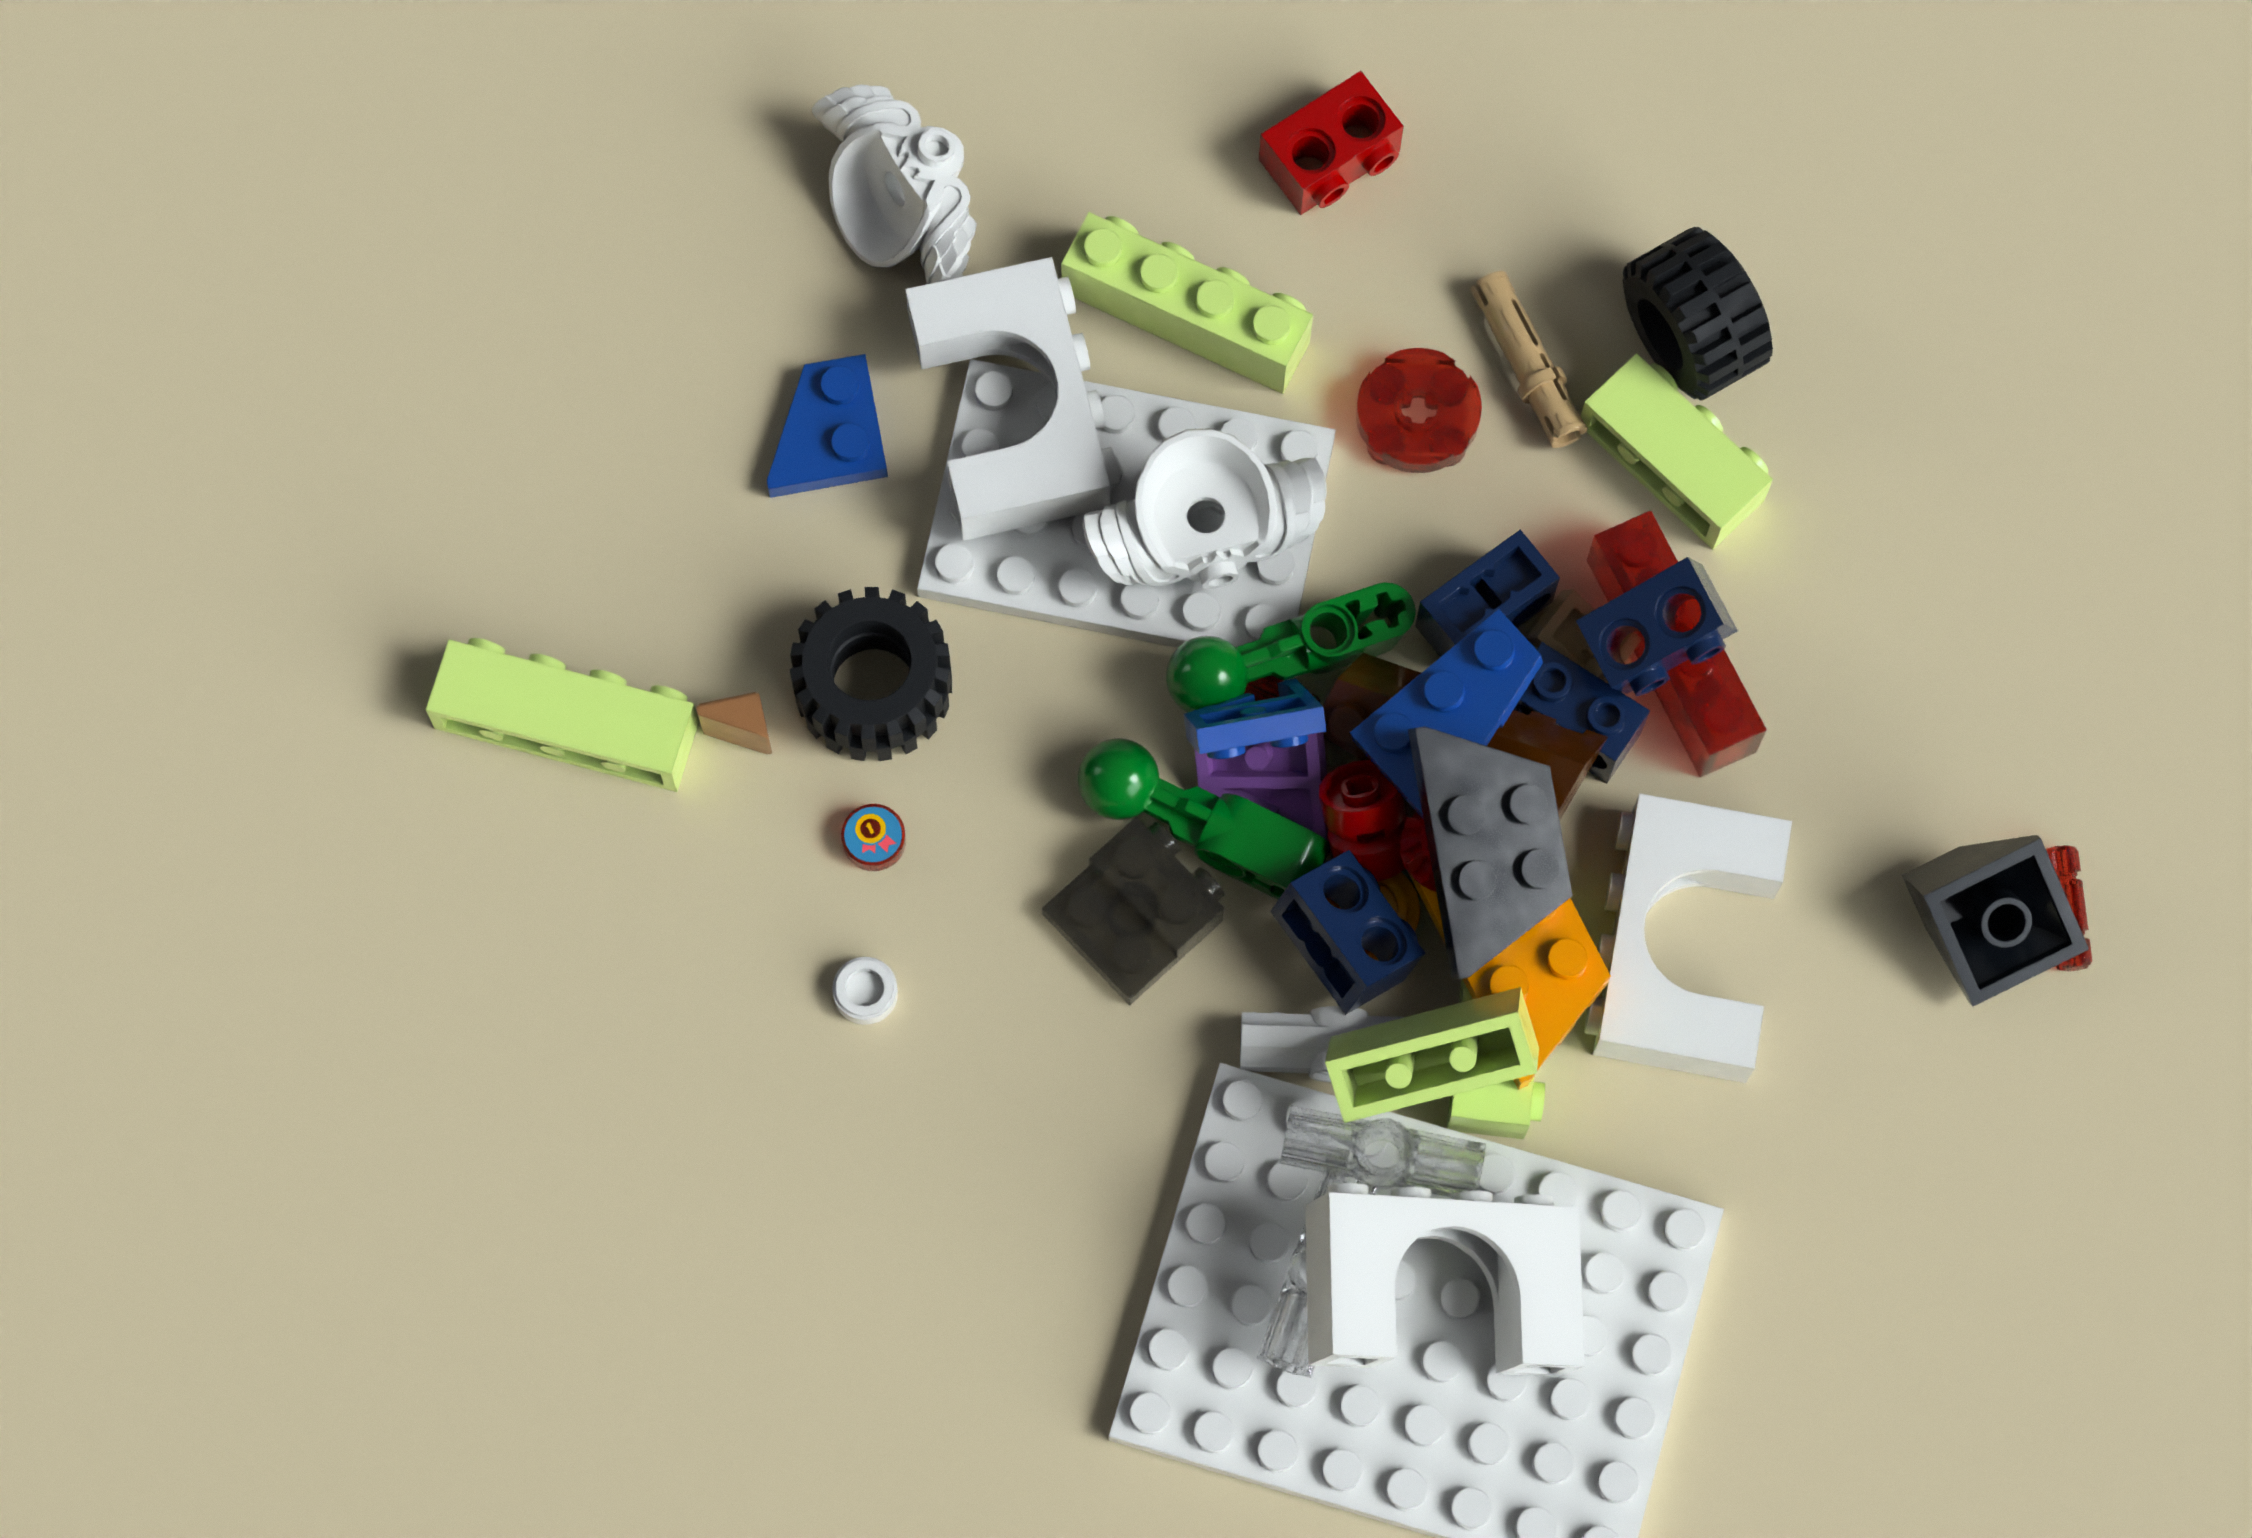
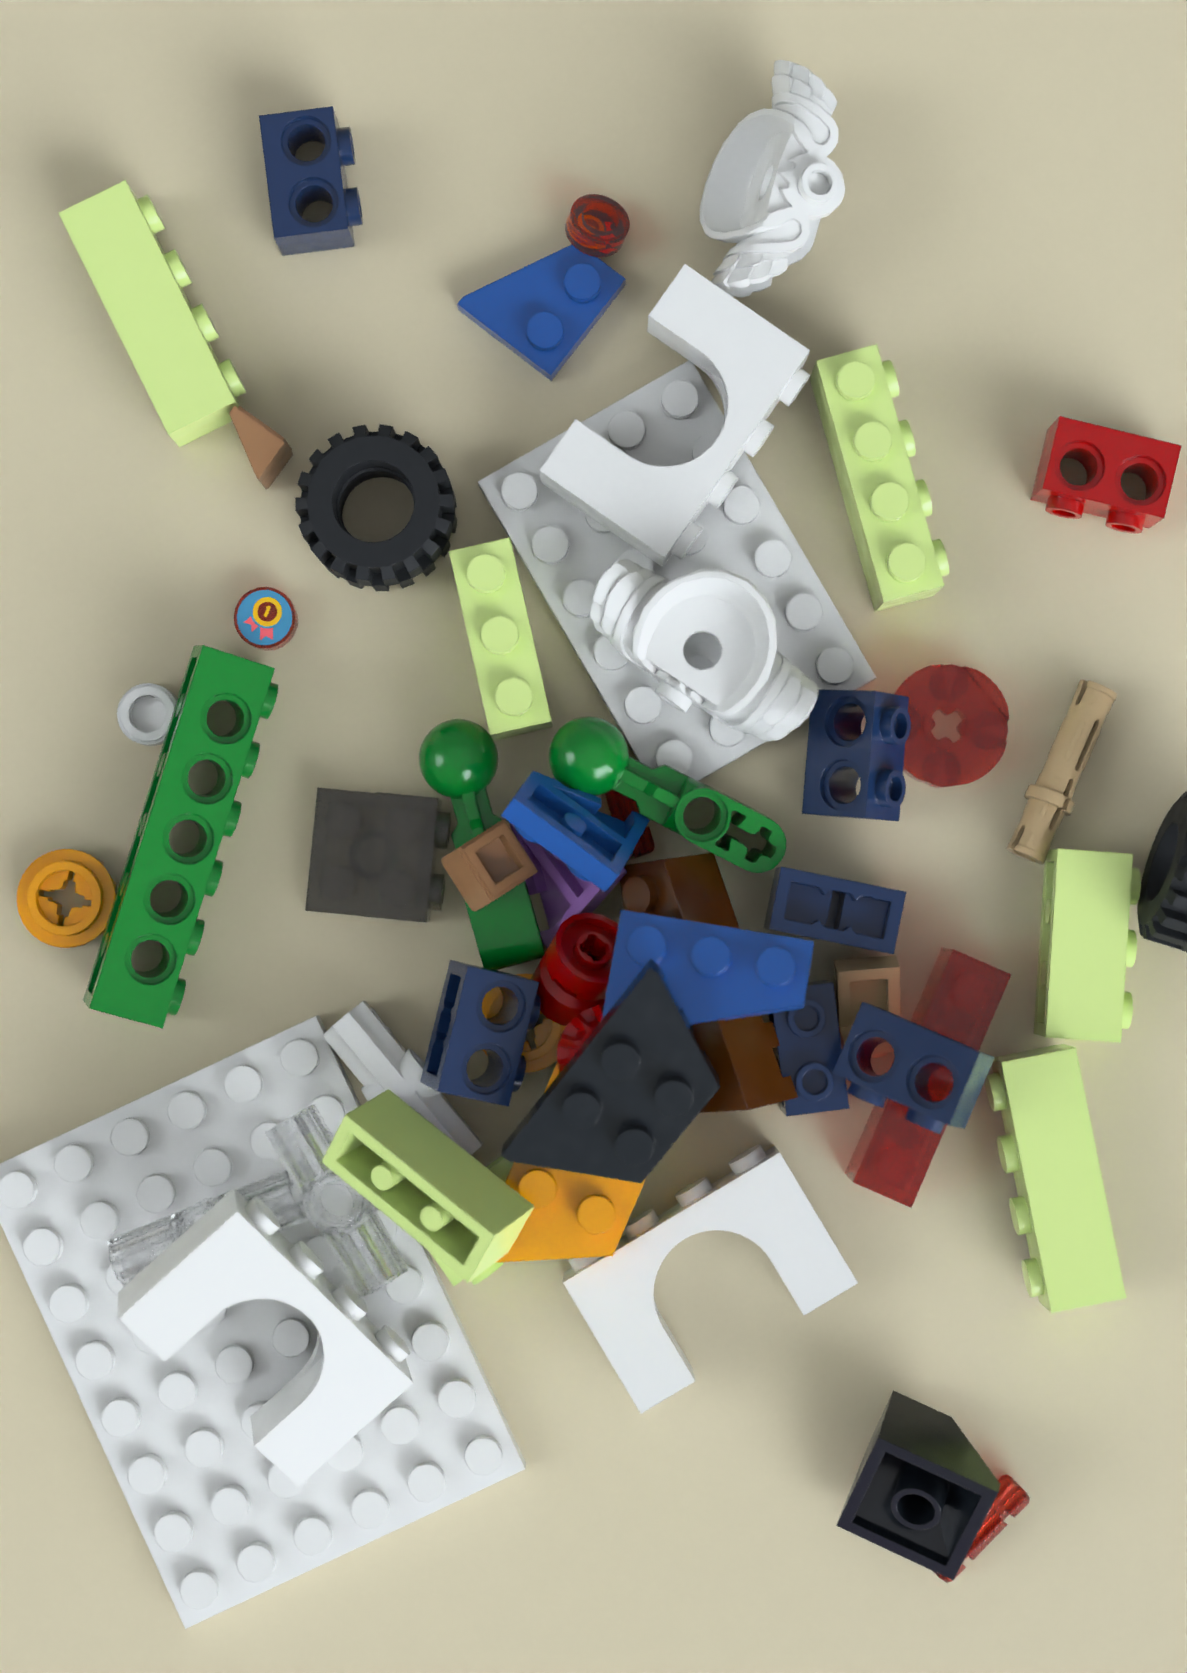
camera: 55 degrees right, 15 degrees up
none -> light orange gear [17,849,116,948]
none -> green brick [83,645,278,1028]
none -> dark blue brick [259,106,363,256]
none -> medium nougat slope [441,819,538,911]
none -> yellowish green brick [449,537,553,740]
none -> clear red tile [565,194,630,257]
none -> dark blue brick [802,689,911,821]
none -> yellowish green brick [985,1044,1126,1313]

